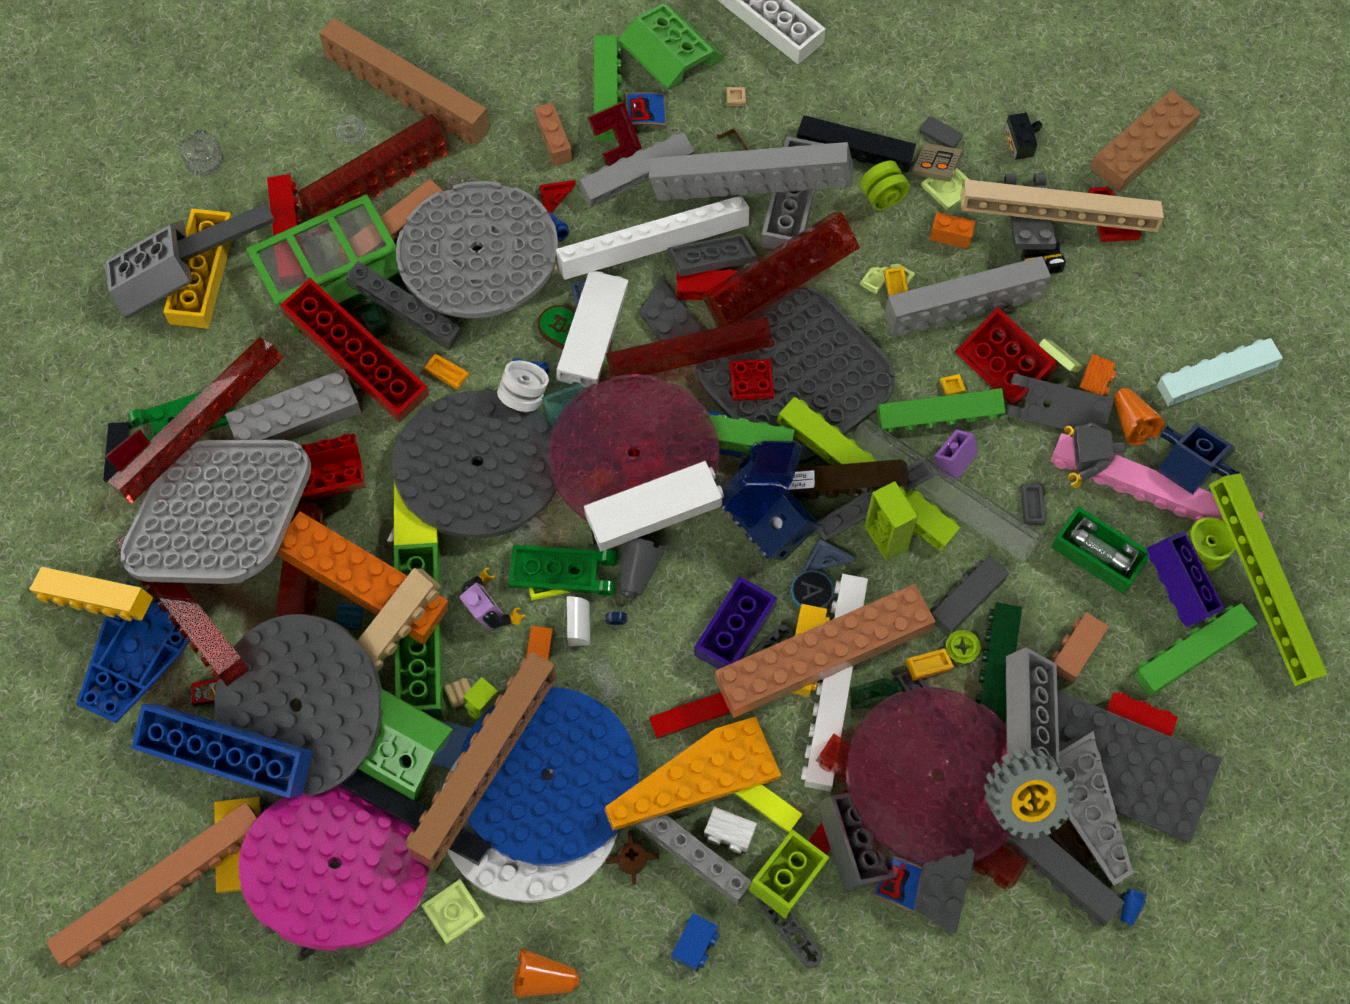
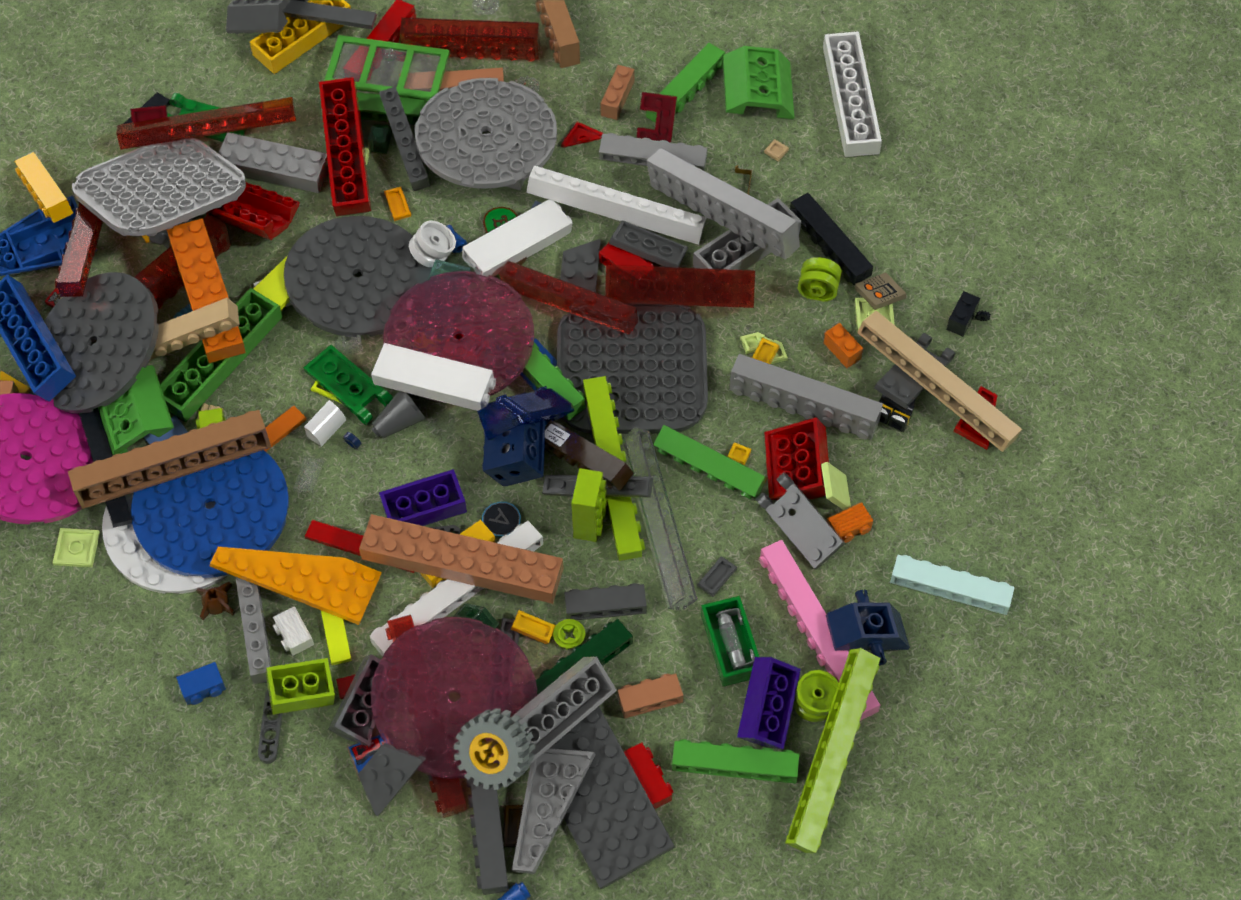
camera: 40 degrees right, 5 degrees down
torso [460,568,525,630] -> none
orange cone [513,949,579,998] -> none
blue cone [548,213,569,241] -> none
slope [624,92,667,130] -> none
red tile [729,359,774,401] -> none
sand blue tile [801,539,855,573] -> none
dark grey tile [919,116,963,148] -> none
medium lavender brick [934,429,979,480] -> none
dark grey torso [1064,422,1125,488] -> none
medium nougat brick [1090,89,1201,192] -> none
orange cone [1114,388,1165,446] -> none

